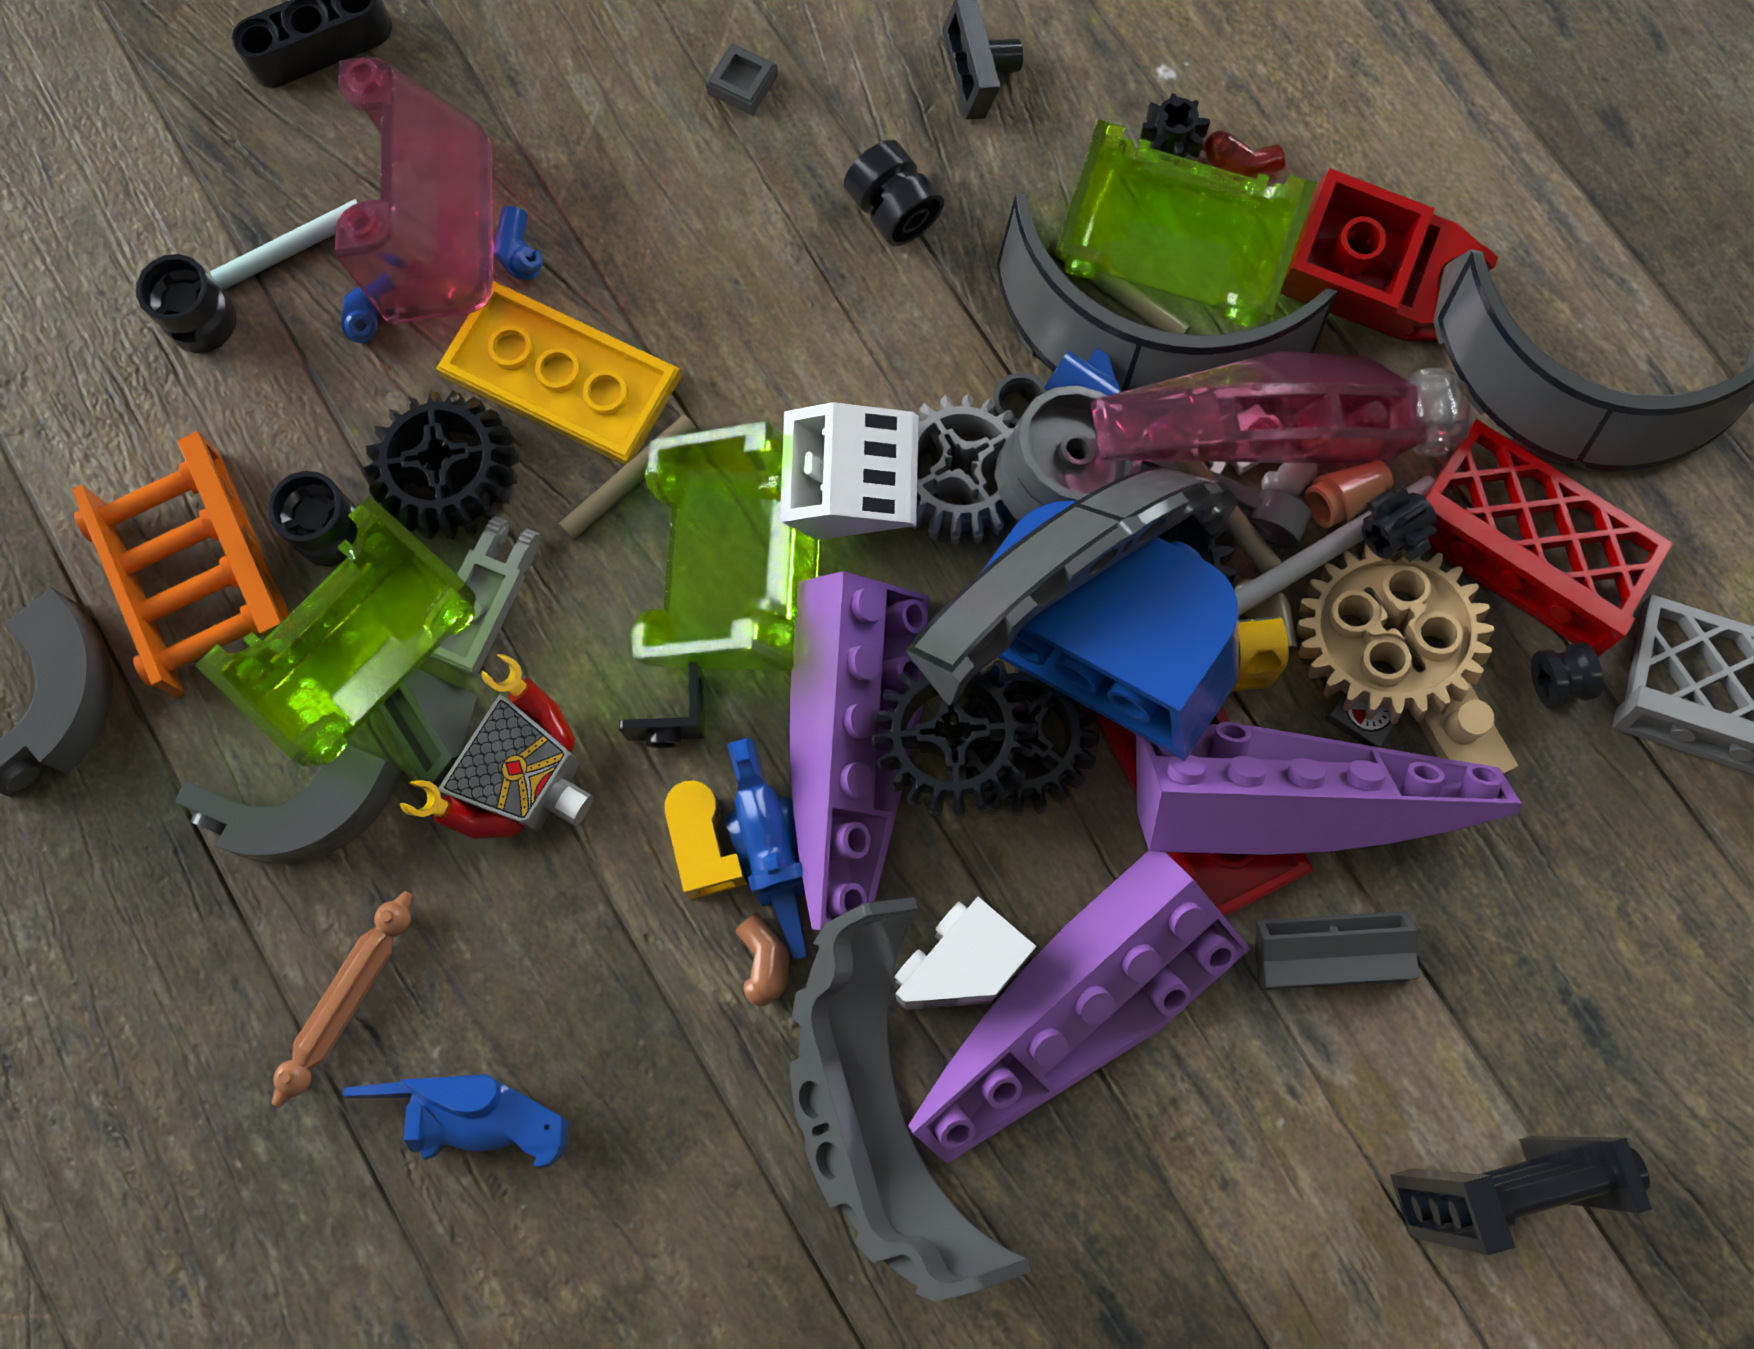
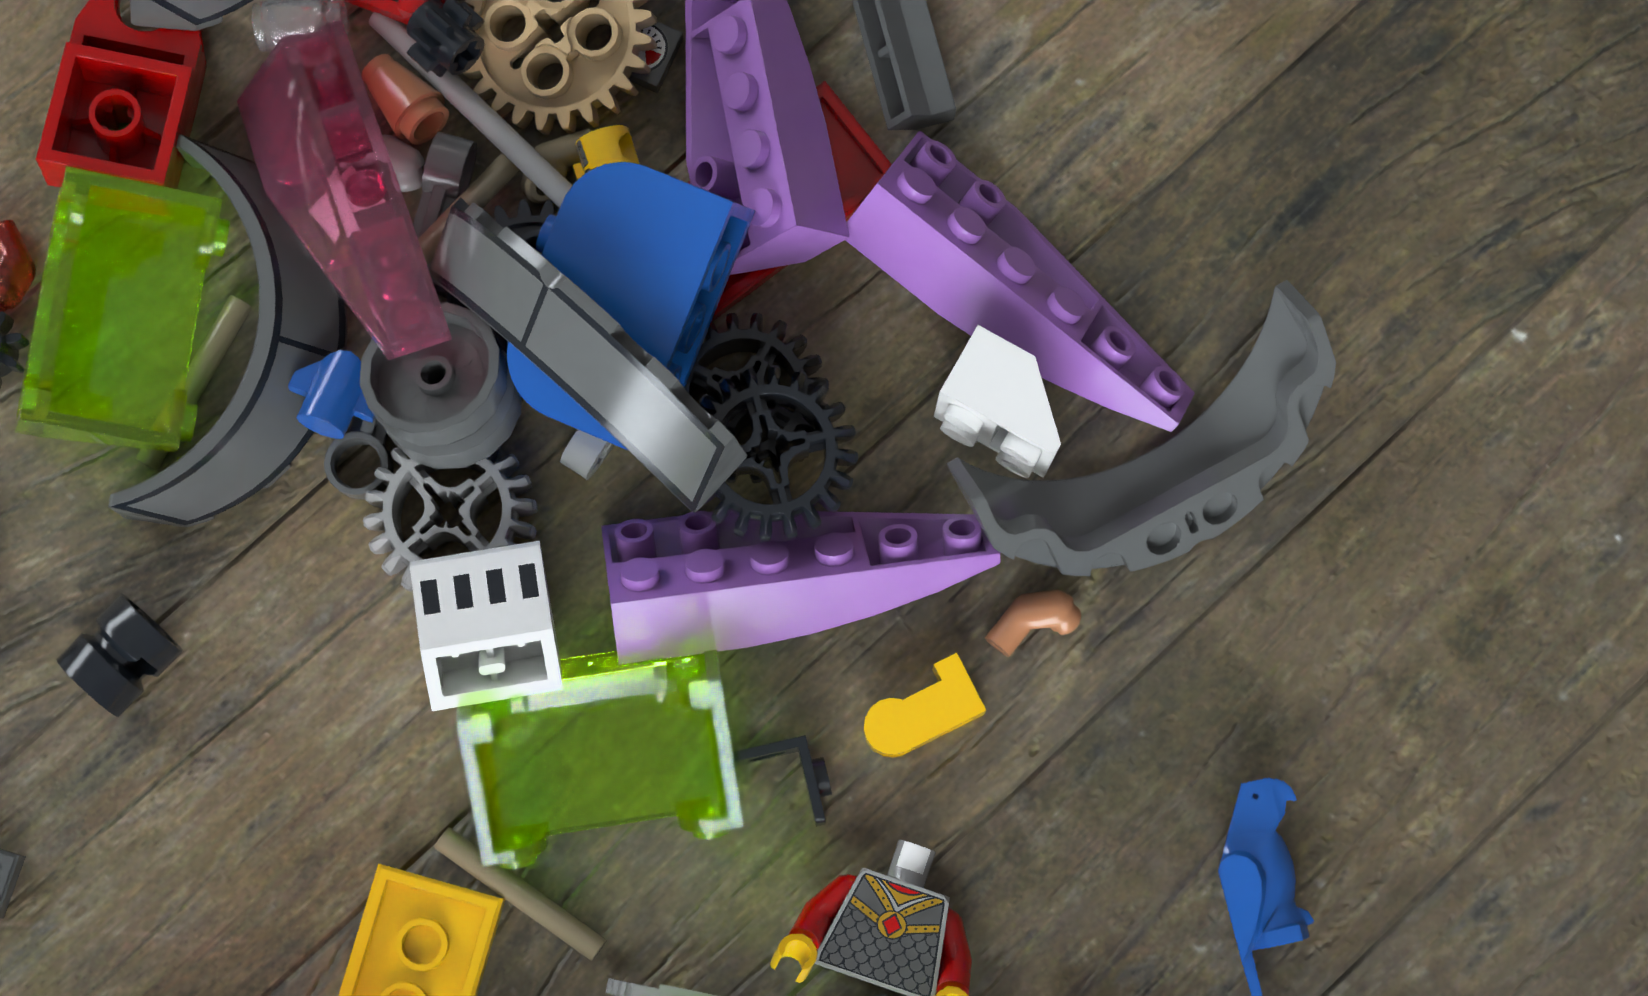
camera: 110 degrees left, 5 degrees up
blue animal [726,737,807,961] -> none

